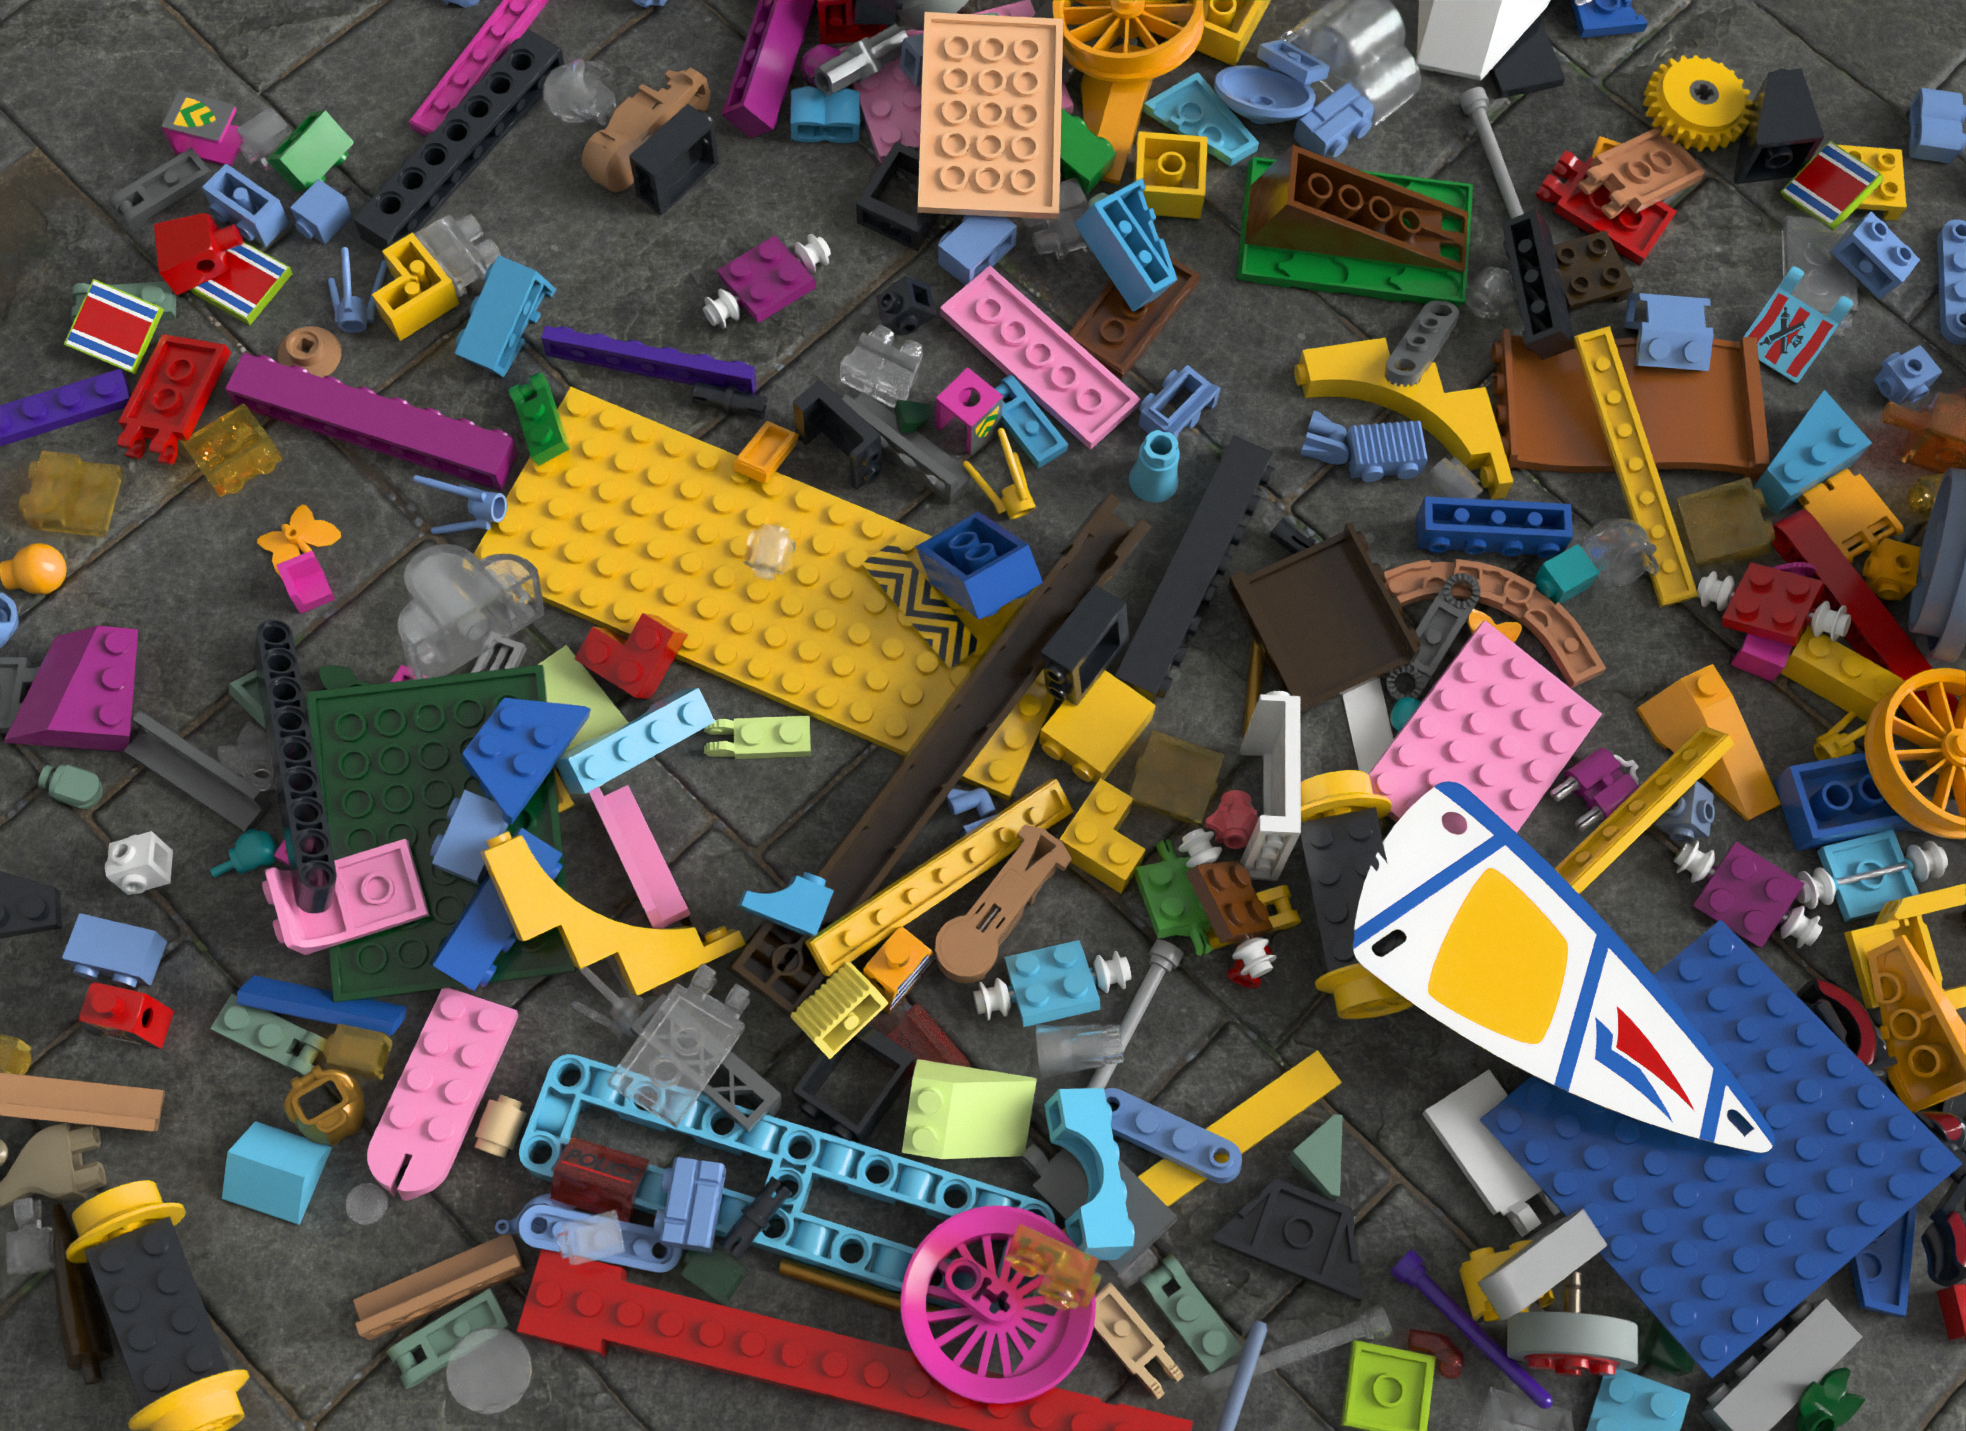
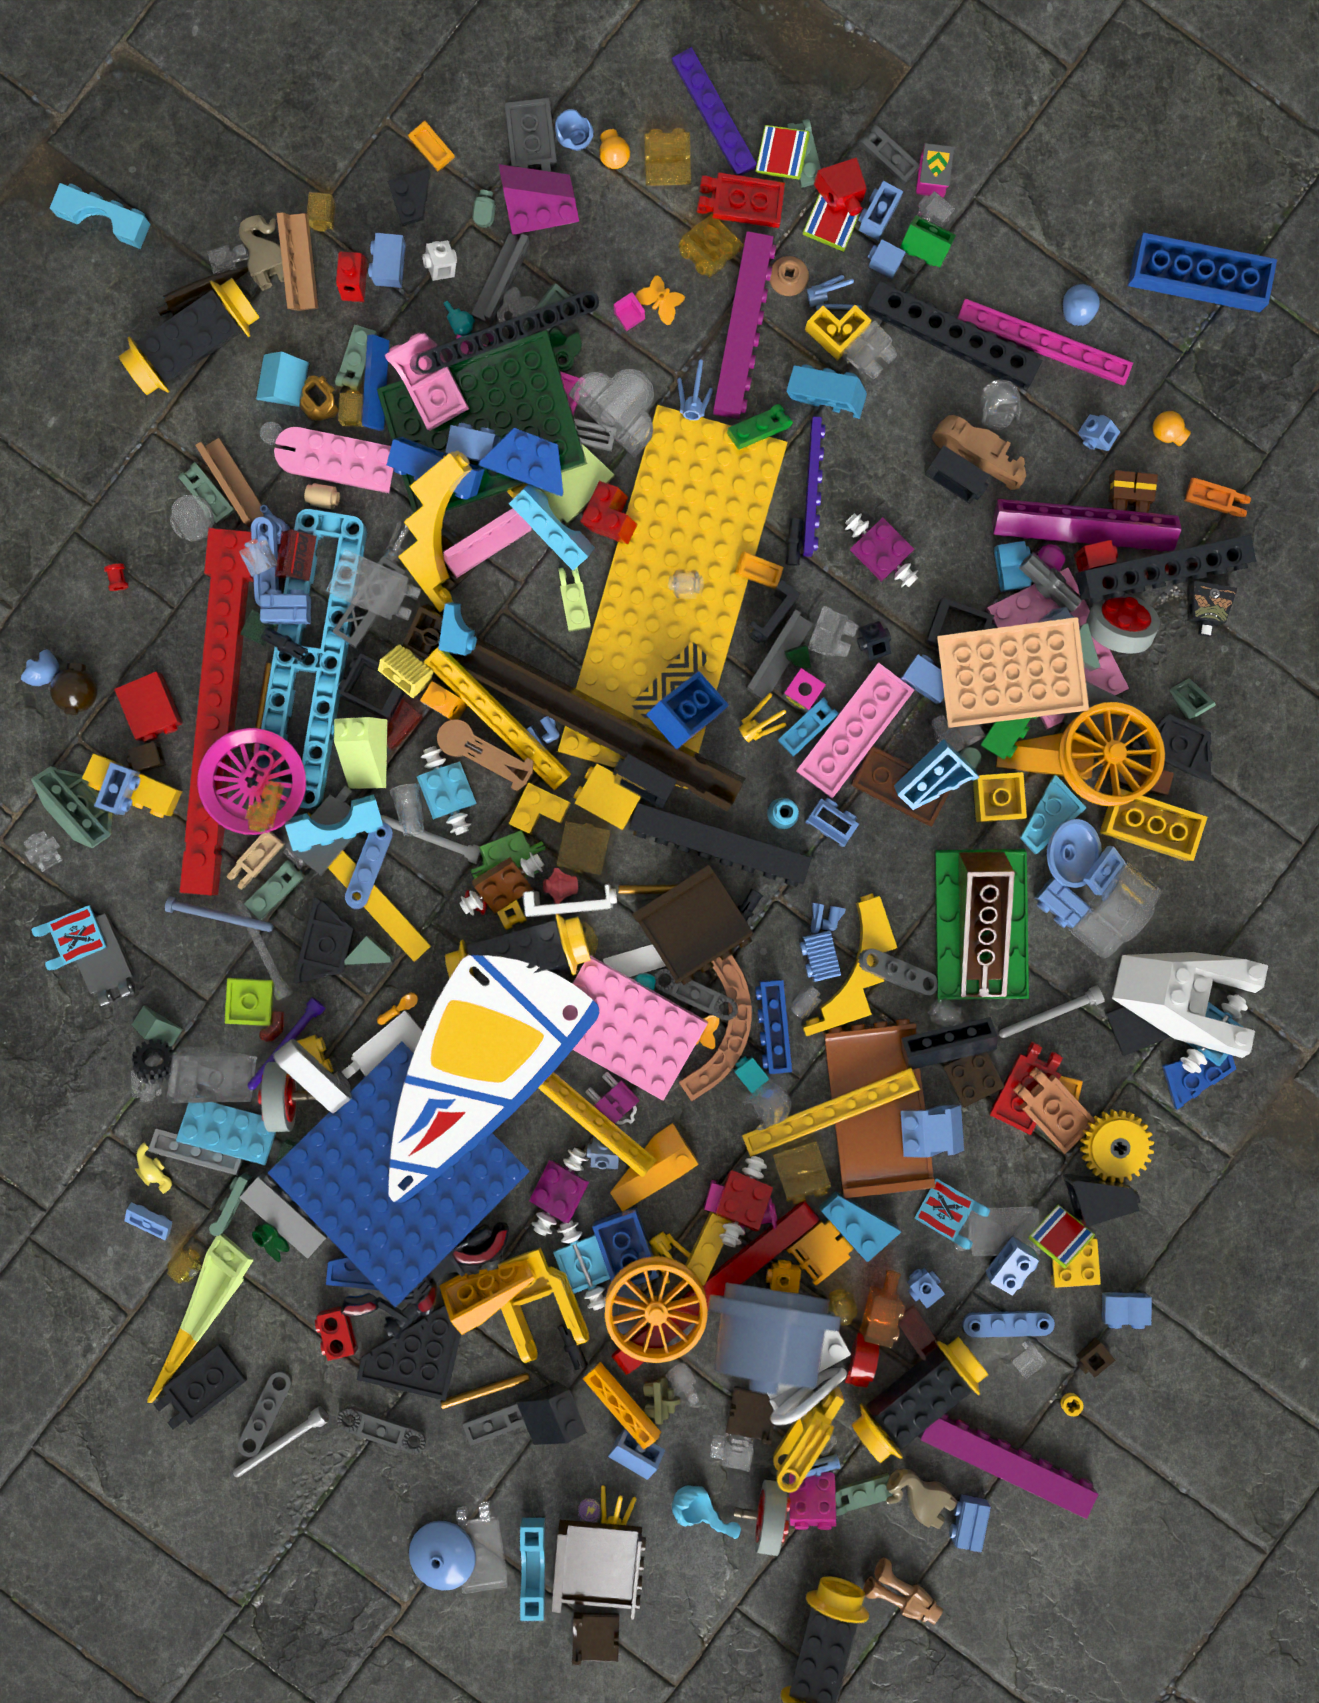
camera: 80 degrees right, 20 degrees up
none -> light orange piece [377,992,419,1025]

